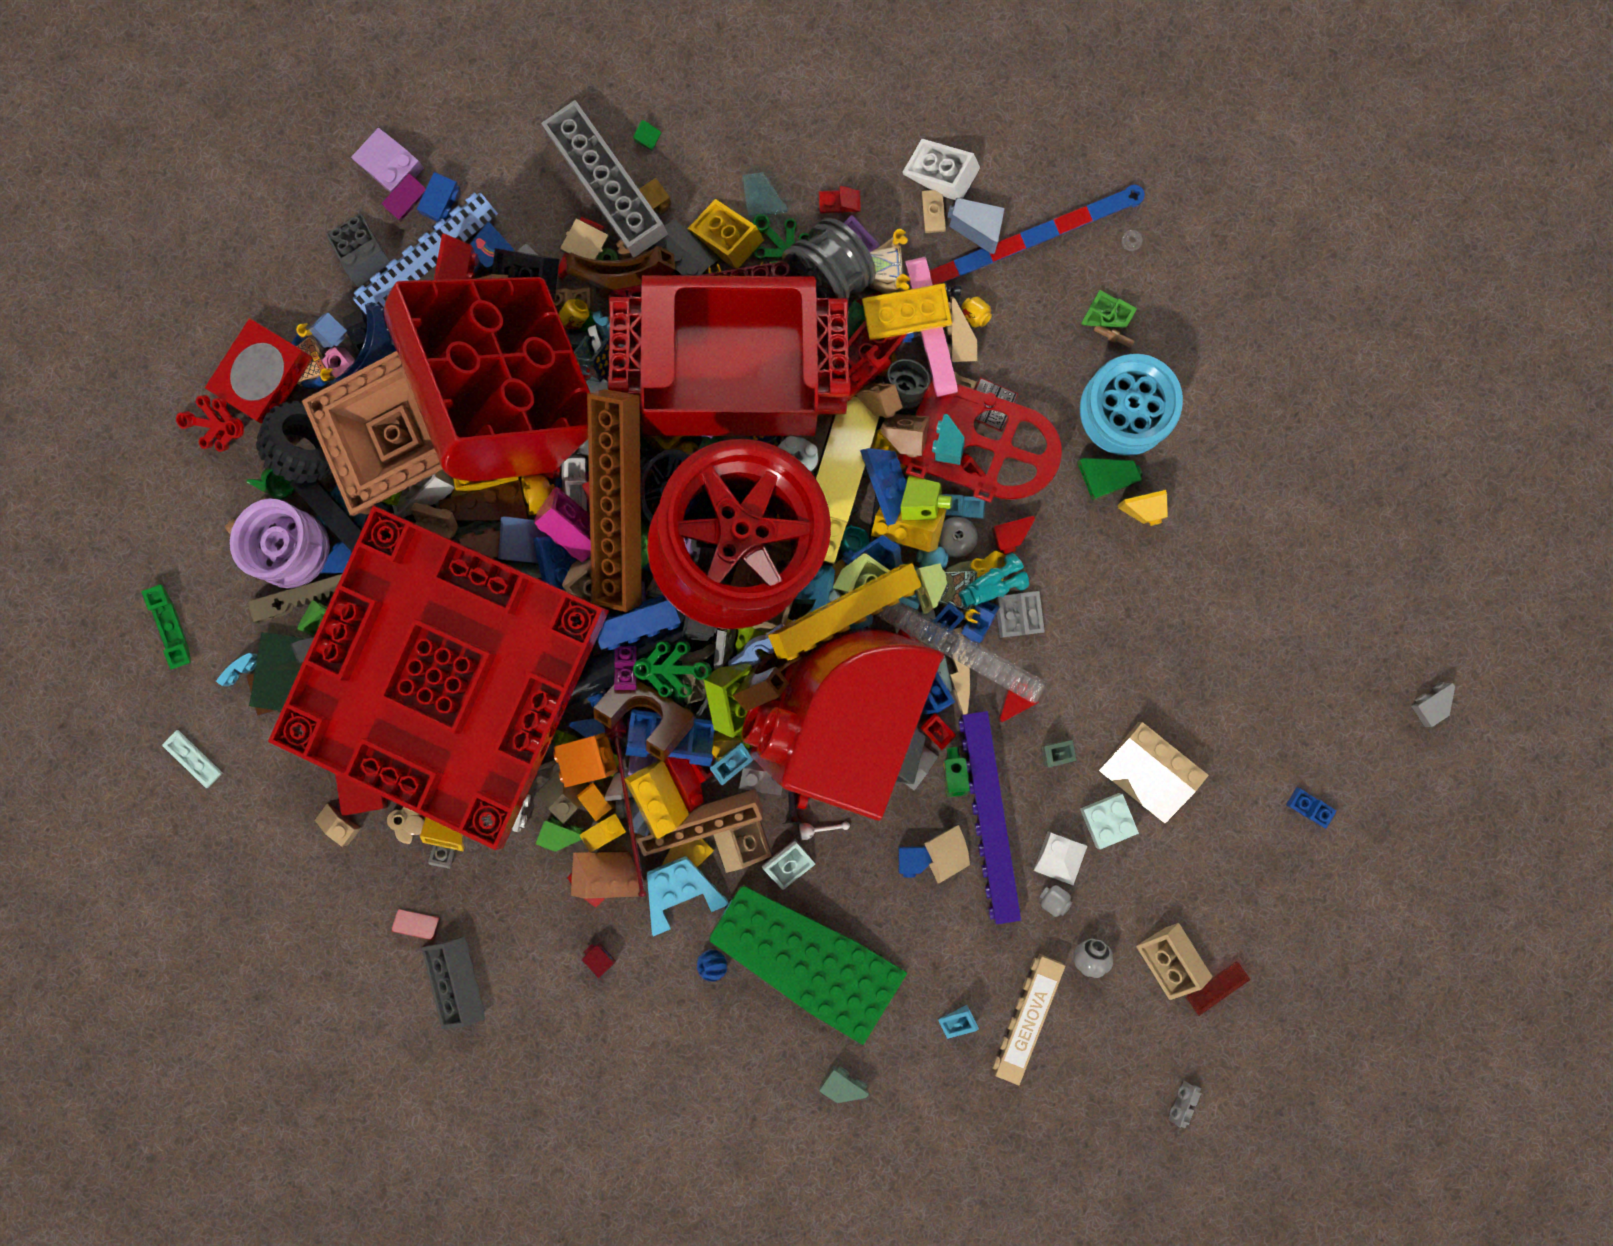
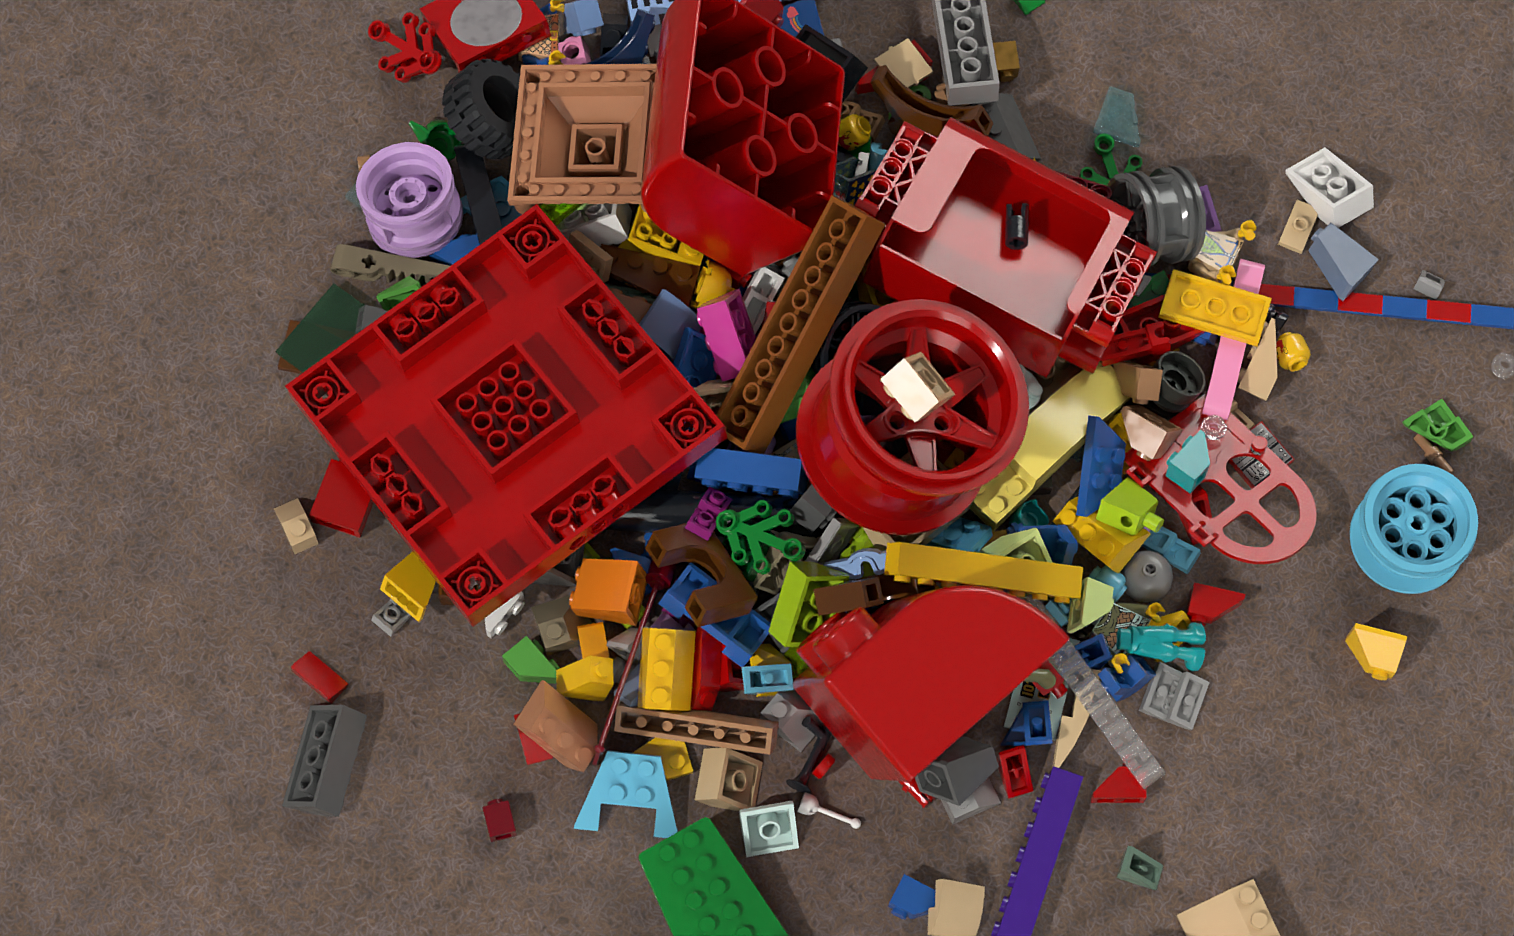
camera: 20 degrees right, 15 degrees down
green slope [141,584,191,670] -> none
light aqua tile [162,730,223,788] -> none
medium azure slope [216,653,258,686] -> none
tan plate [387,807,424,844] -> none
yellow slope [688,199,764,269] -> none
blue piece [697,950,727,982] -> none
red slope [819,186,861,213] -> none
green torso [943,747,970,797] -> none
green slope [1077,458,1142,501] -> none
none -> slope [880,352,955,422]
none -> black hinge [1005,203,1029,250]
none -> clear plate [1200,415,1227,440]
none -> light grey slope [1413,270,1445,300]

